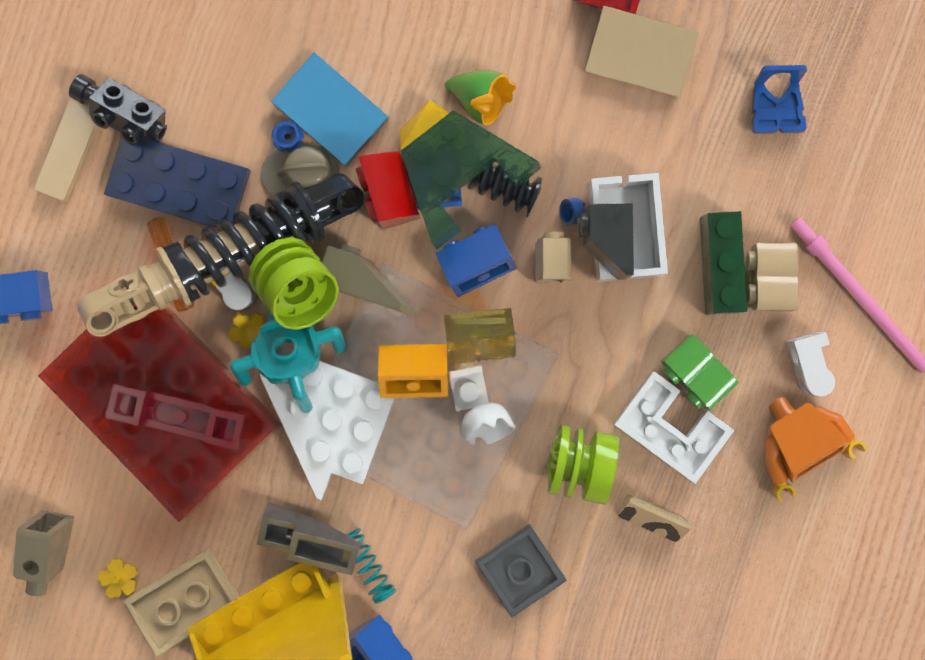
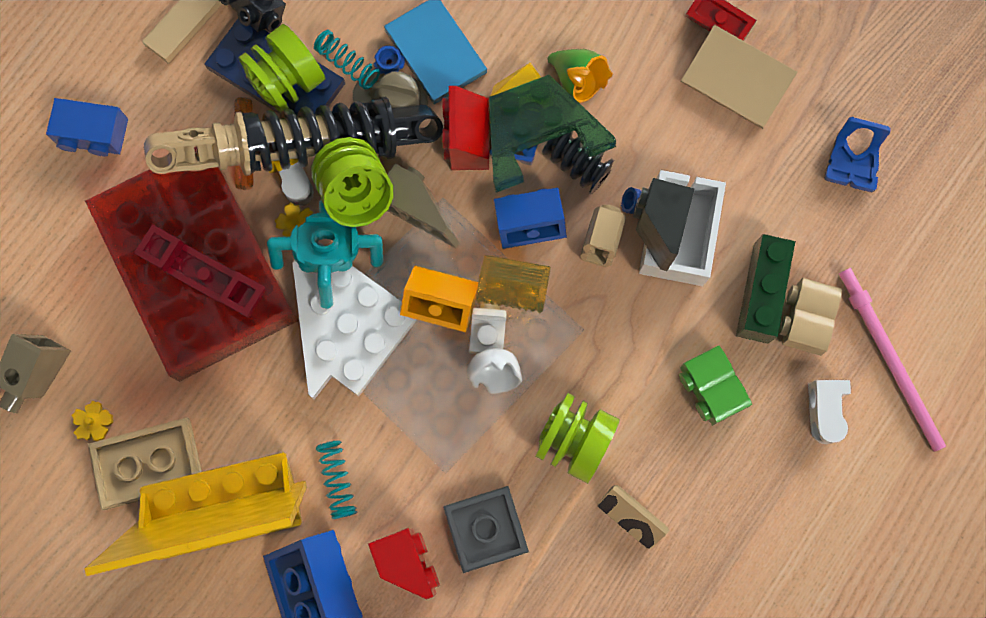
camera: 10 degrees right, 10 degrees down
flat silver slope [257,503,360,575] -> none
white plate [613,371,734,484] -> none
orange torso [764,397,867,502] -> none
none -> lime wheel [238,24,326,113]
none -> teal piece [314,30,380,90]
none -> red slope [368,528,440,599]

